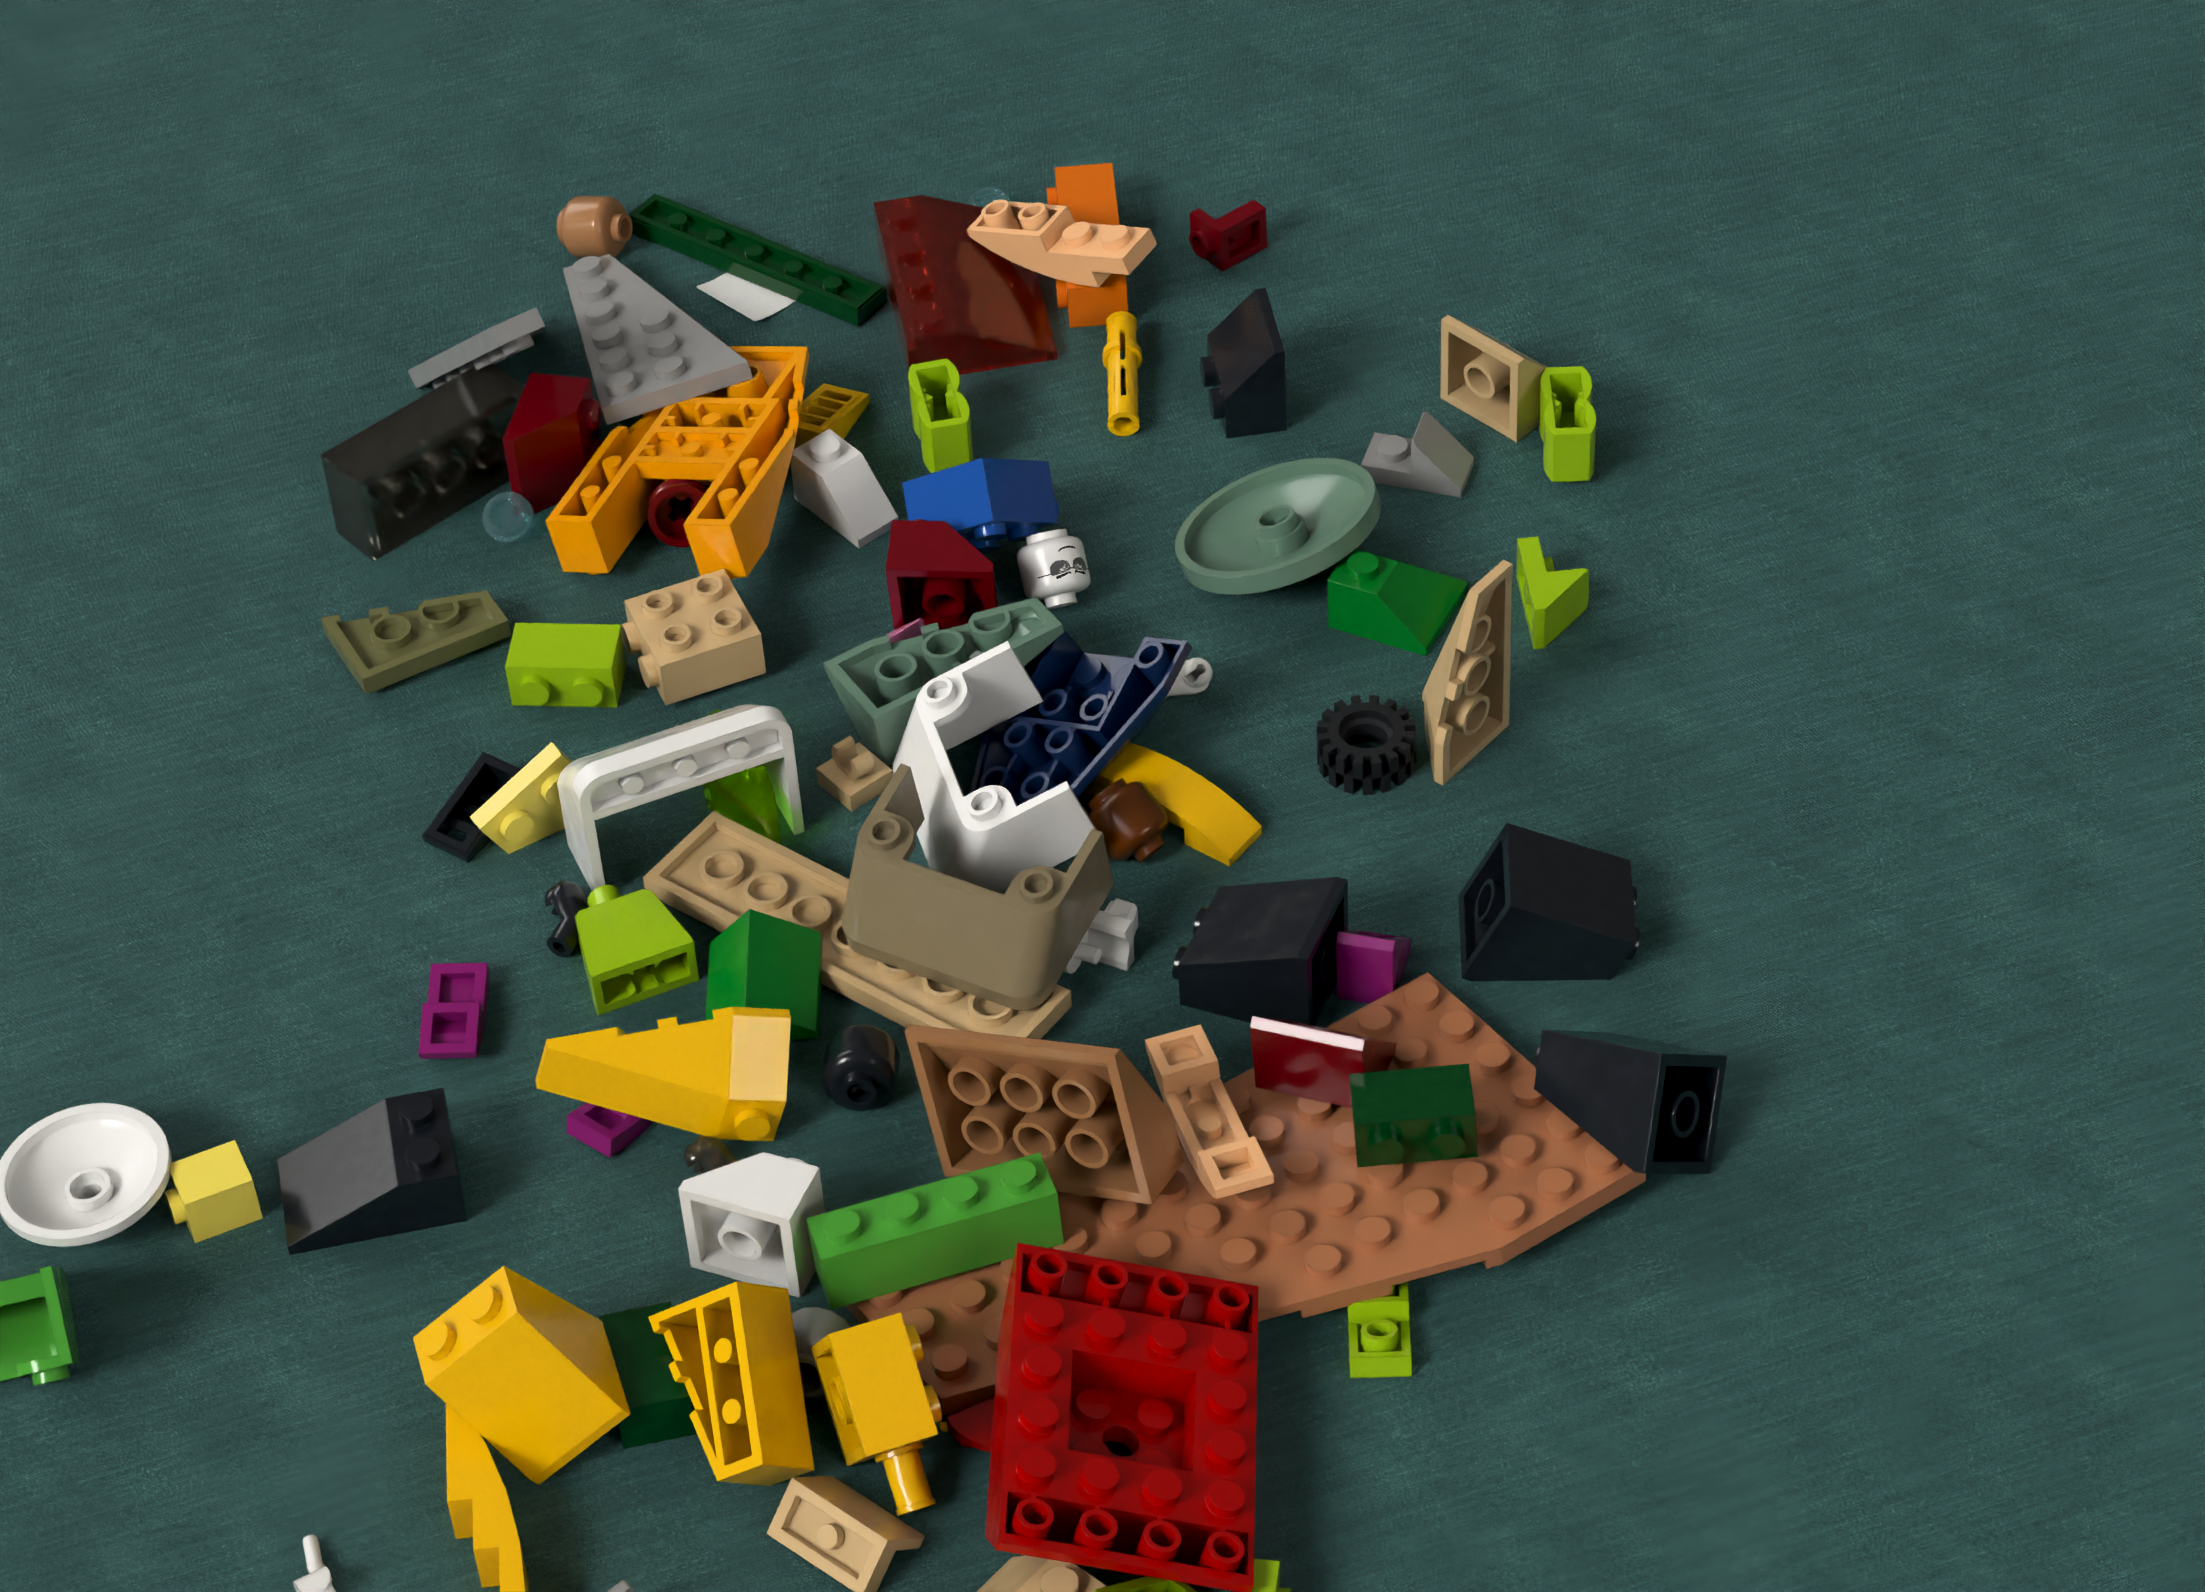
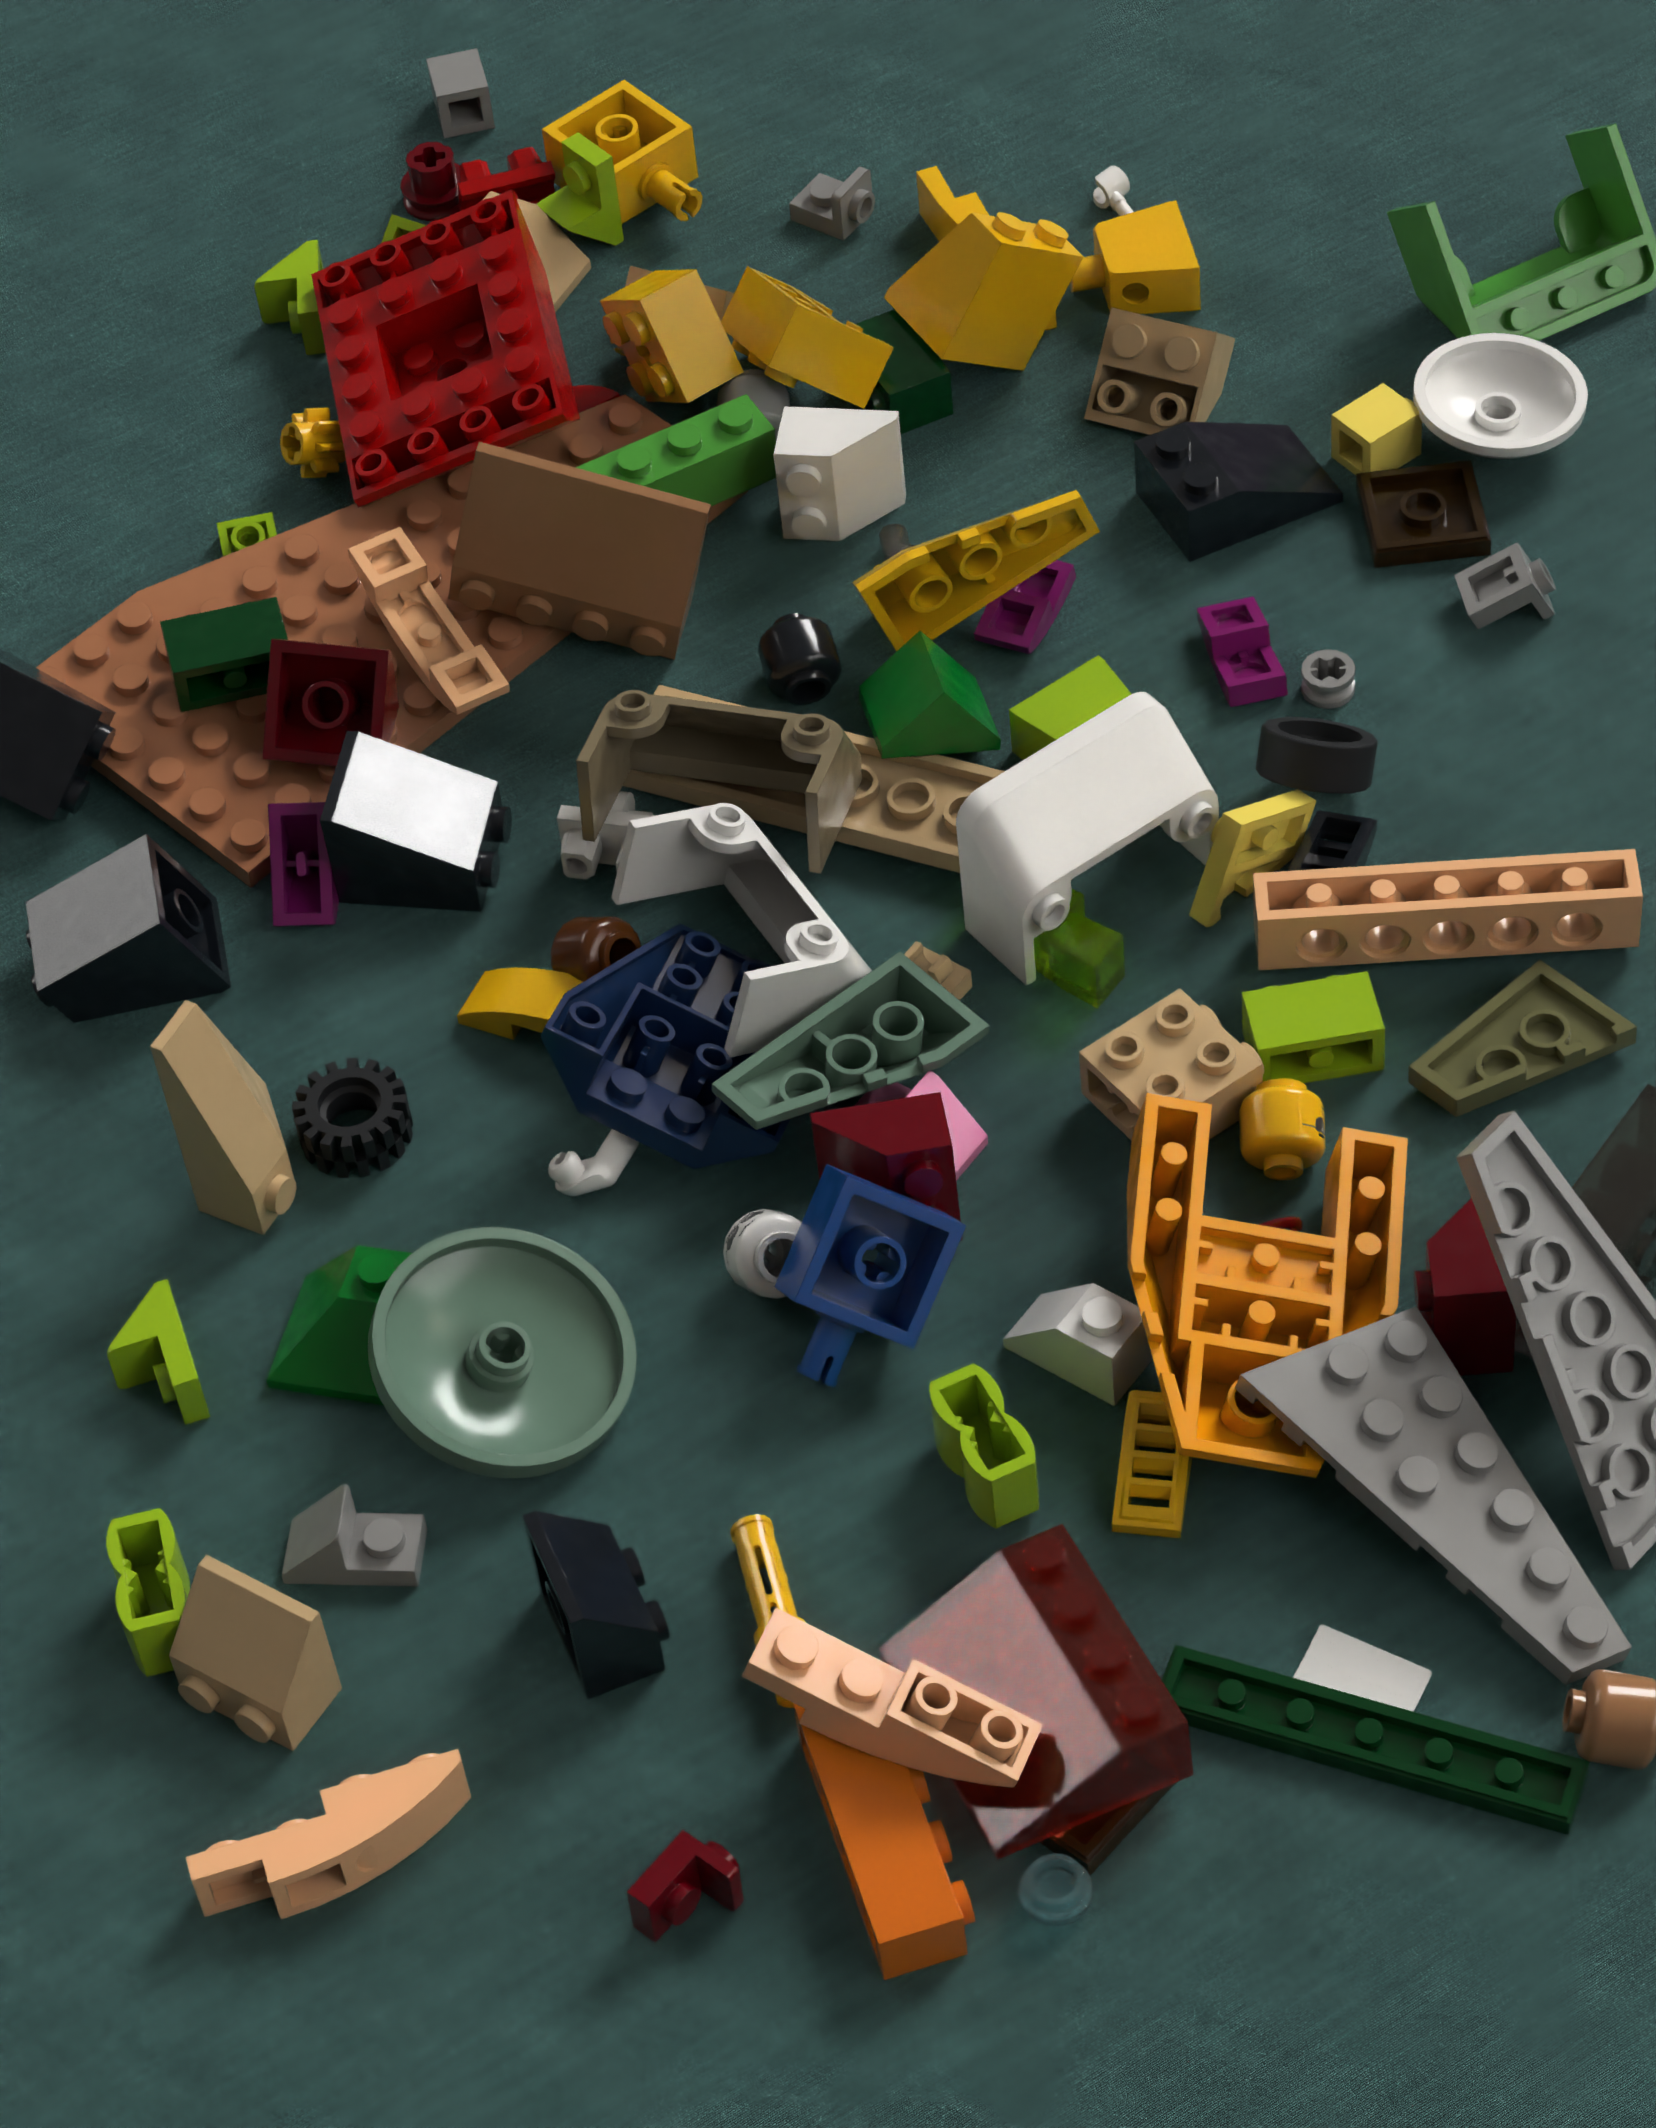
camera: 170 degrees right, 5 degrees up
none -> light nougat slope [186,1749,471,1920]
none -> yellow gear [280,407,346,478]
none -> yellow torso [1069,200,1201,314]
none -> tan slope [1084,307,1236,435]
none -> yellow head [1239,1078,1326,1180]
none -> light nougat brick [1253,849,1643,971]
none -> black tyre [1255,717,1378,794]
none -> light grey bush [1301,649,1355,709]
none -> dark brown tile [1356,460,1491,568]
none -> light grey bracket [1454,542,1556,629]

